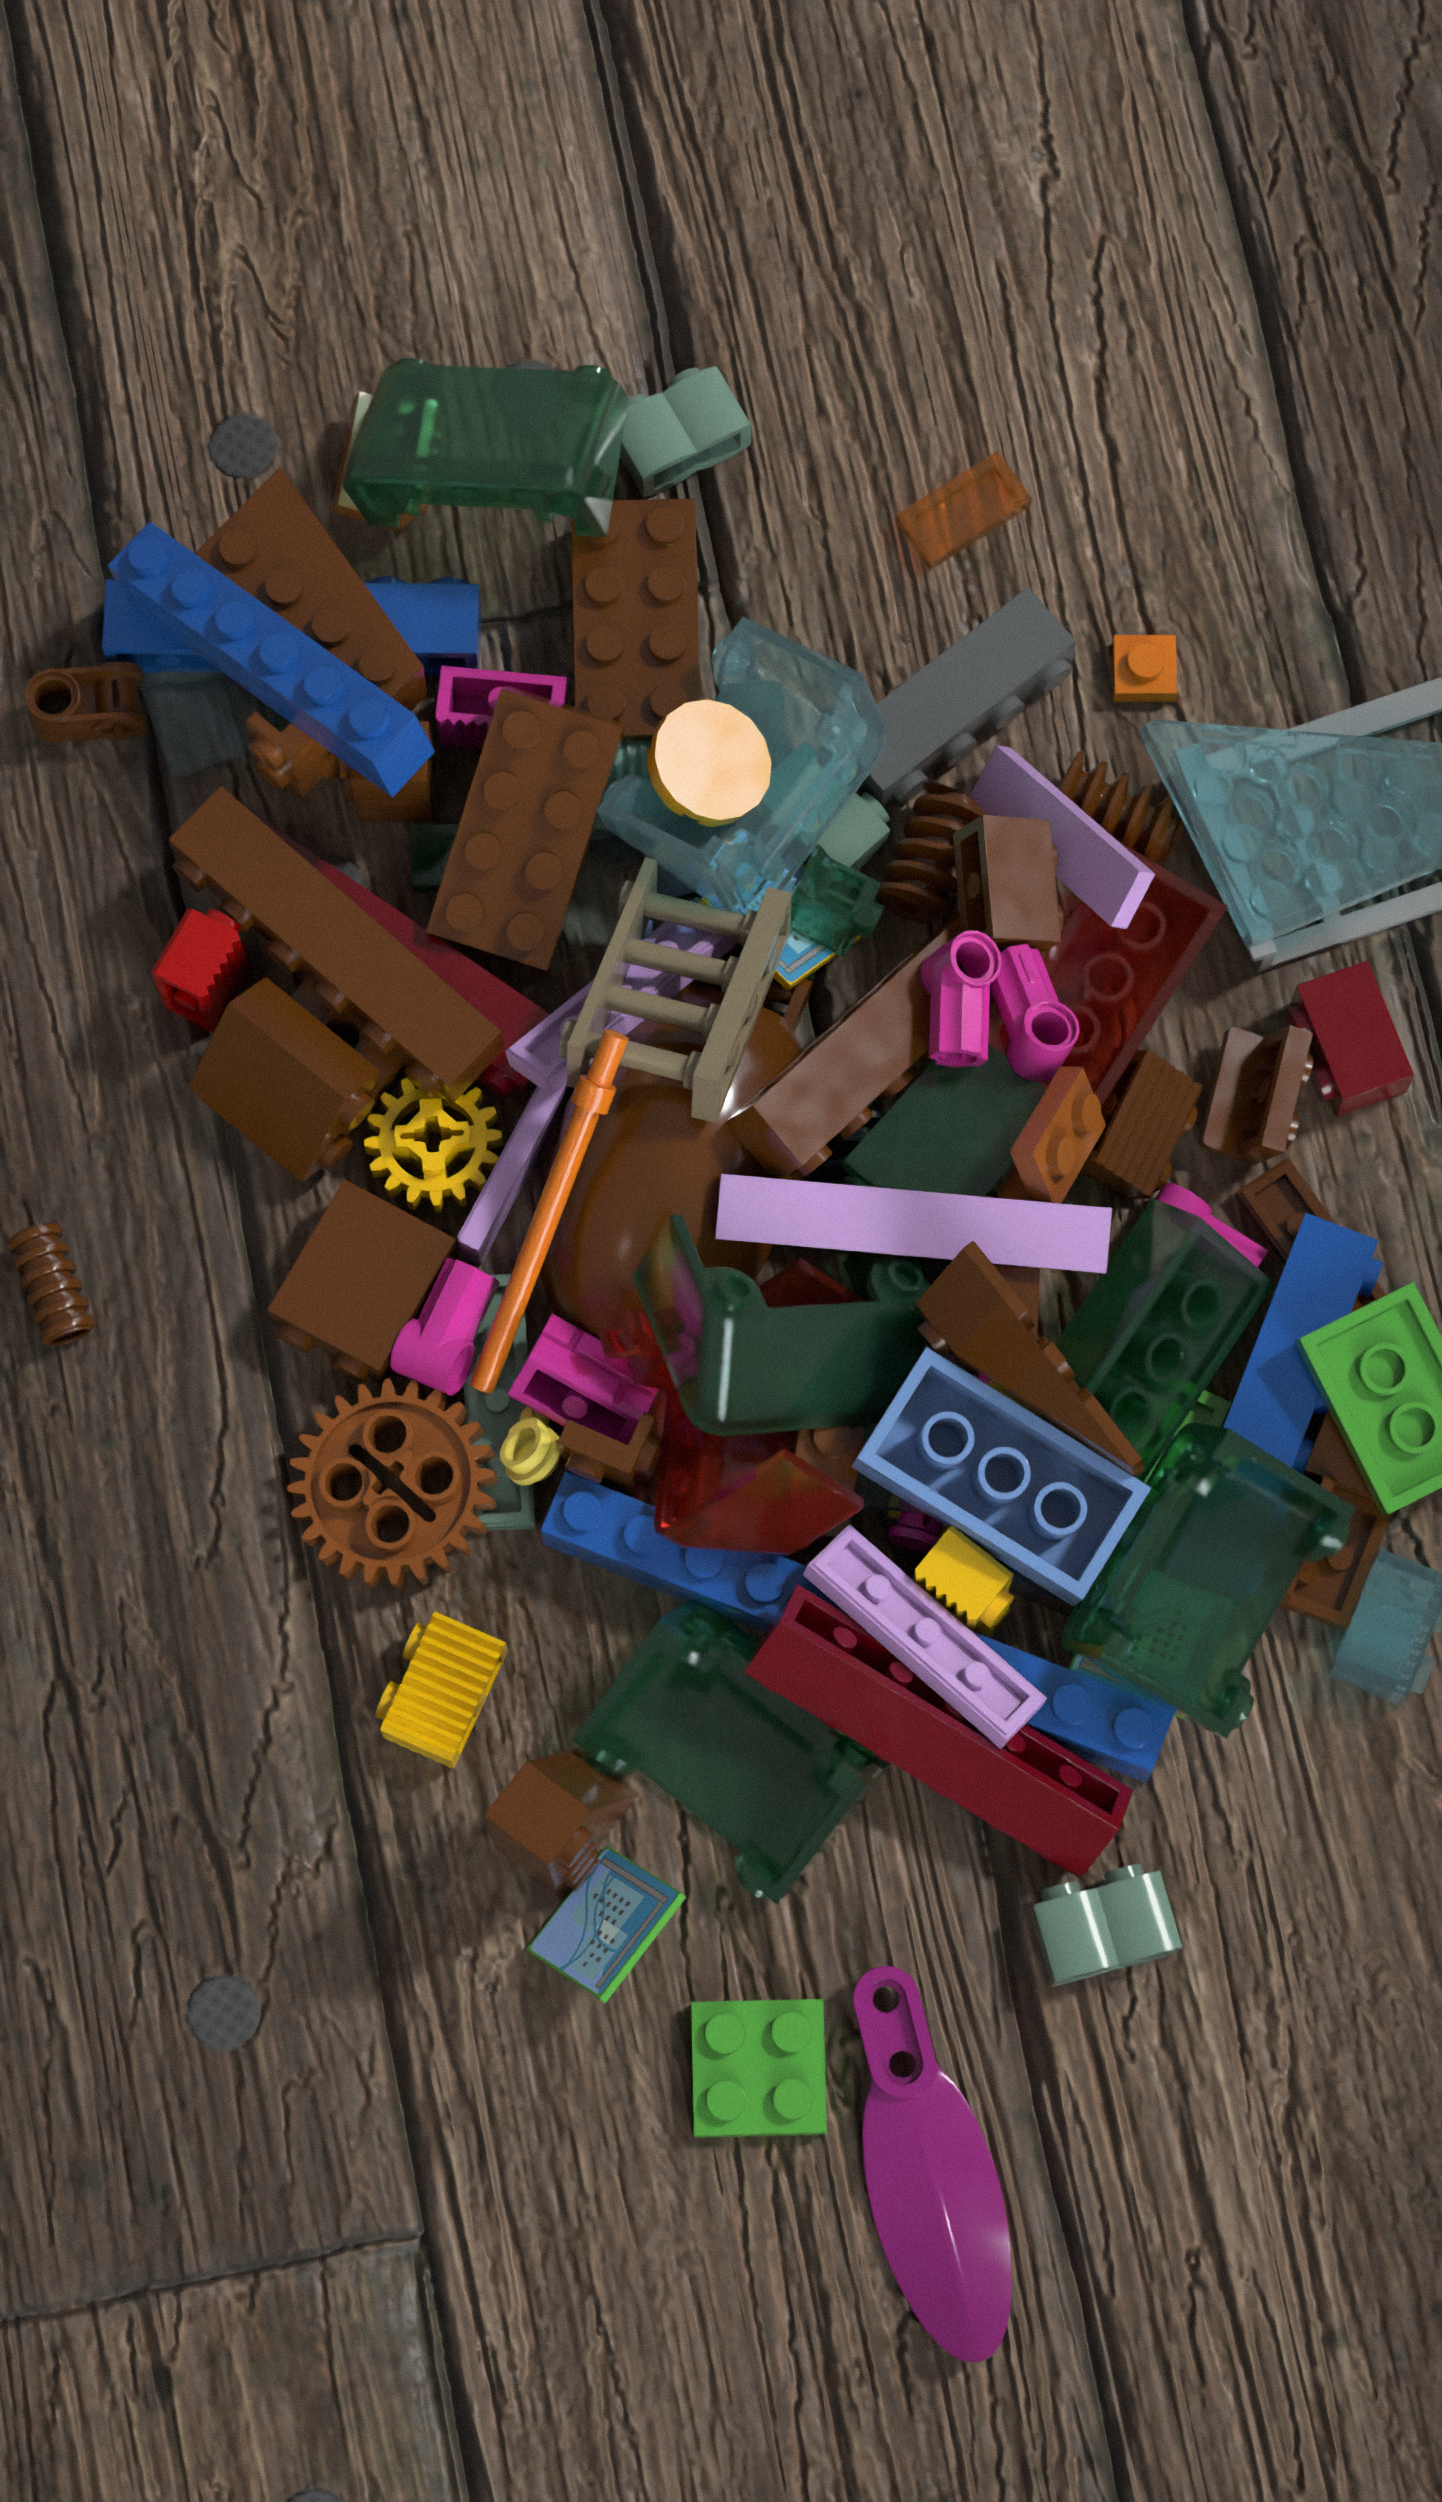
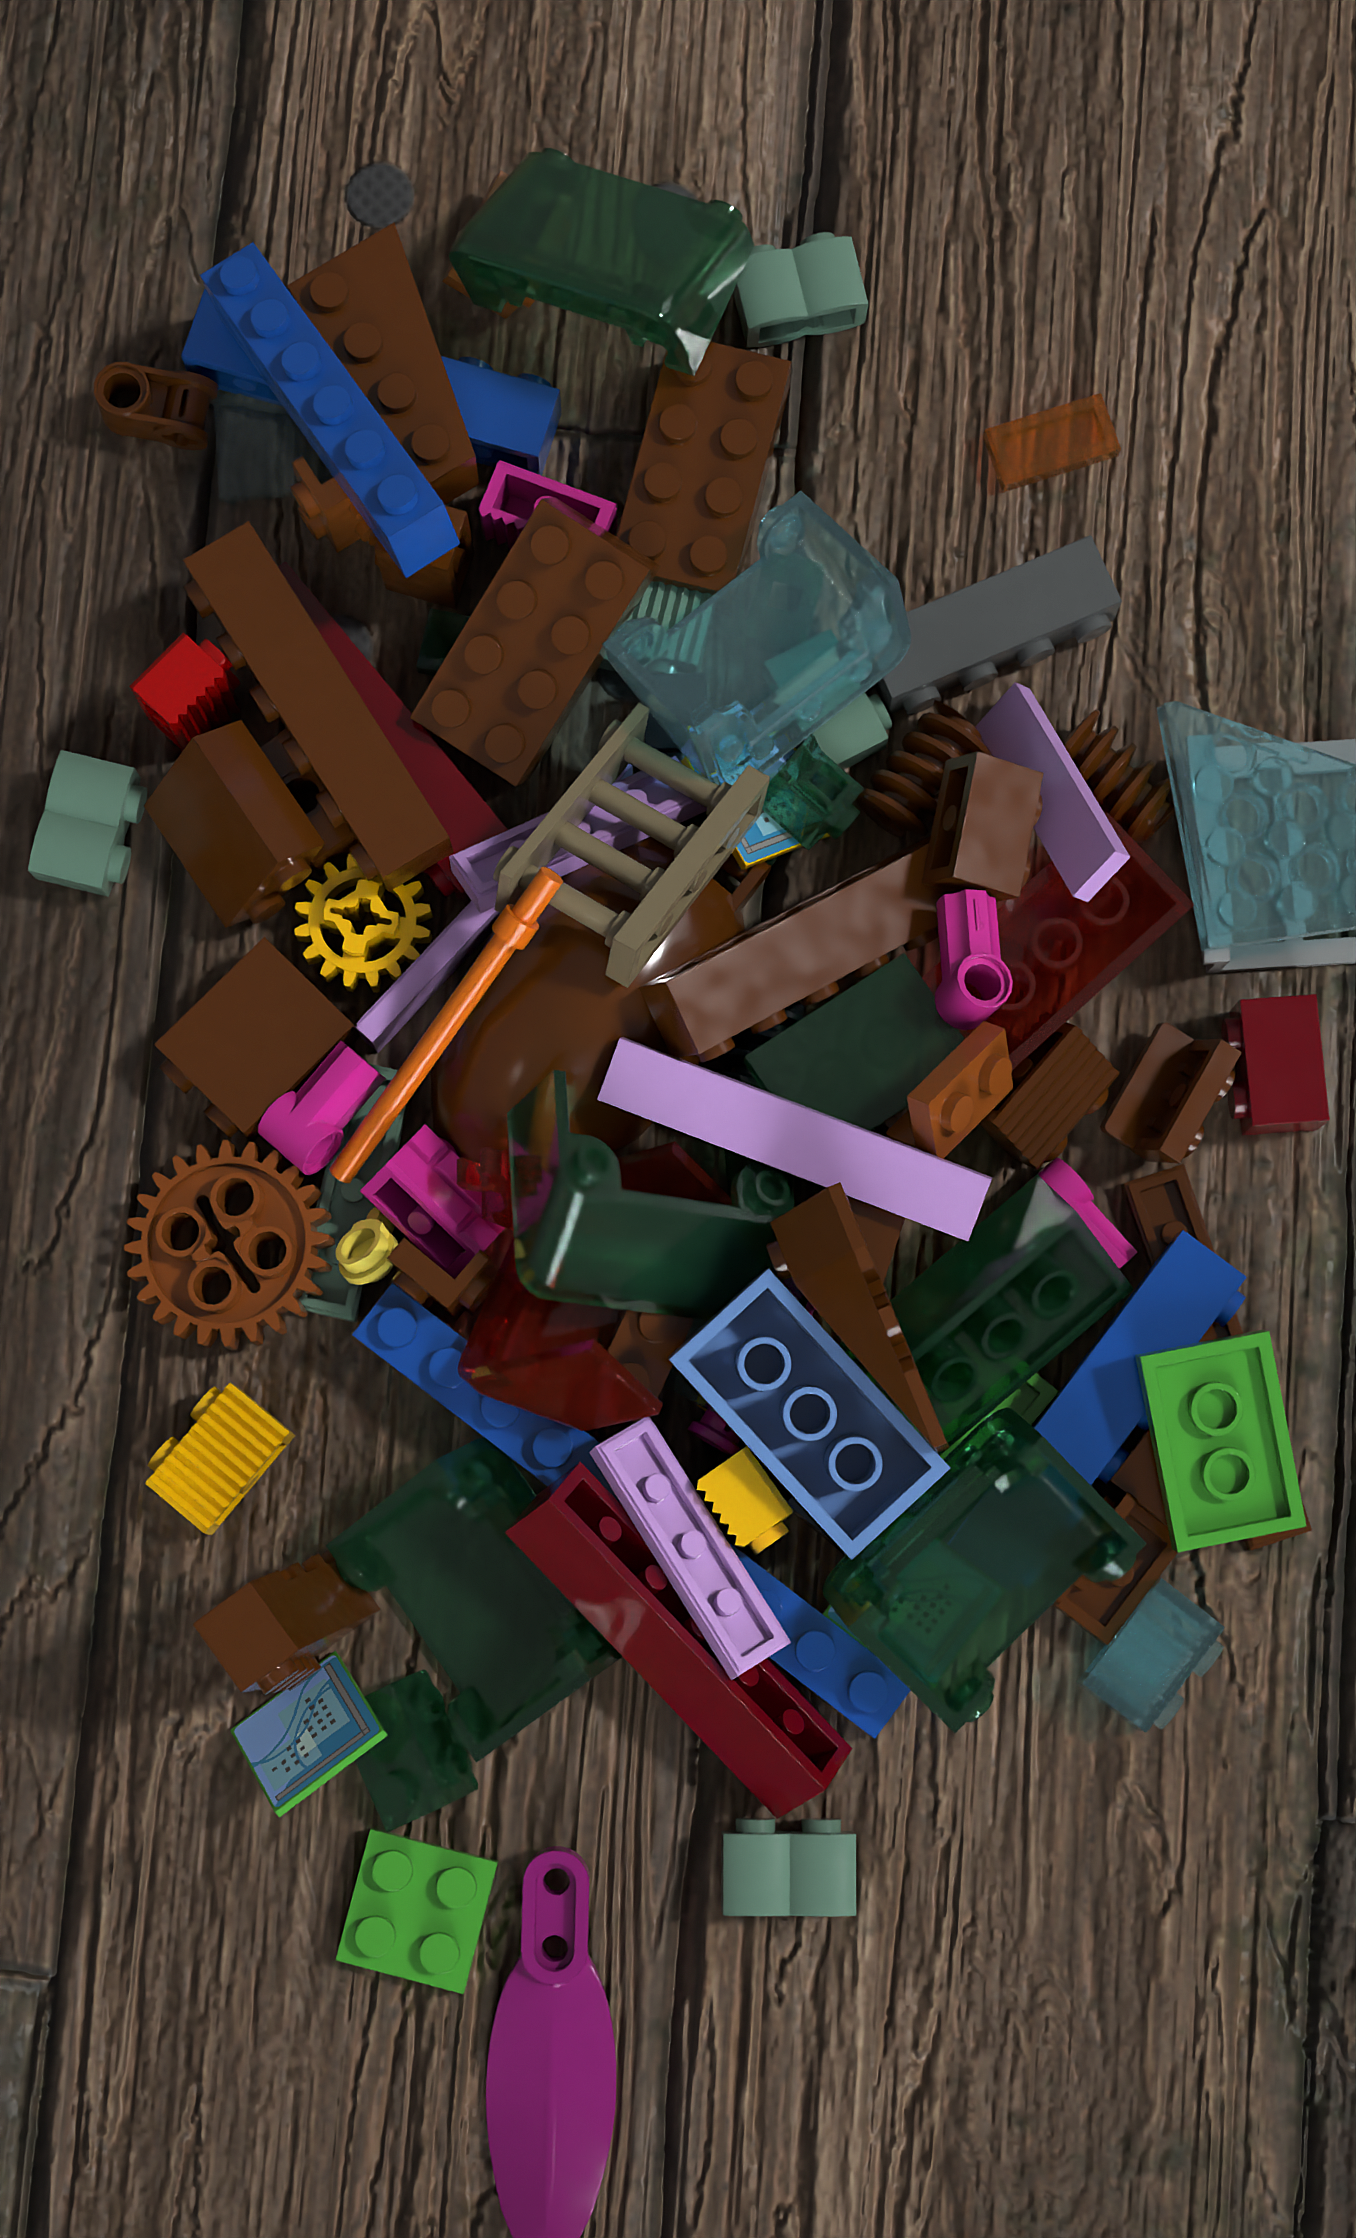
camera: 15 degrees right, 5 degrees up
tile [646,699,772,827] -> none
dark pink piece [921,931,1002,1068] -> none
orange plate [1112,635,1177,702] -> none
none -> sand green brick [28,750,147,897]
none -> clear green bracket [355,1669,478,1833]

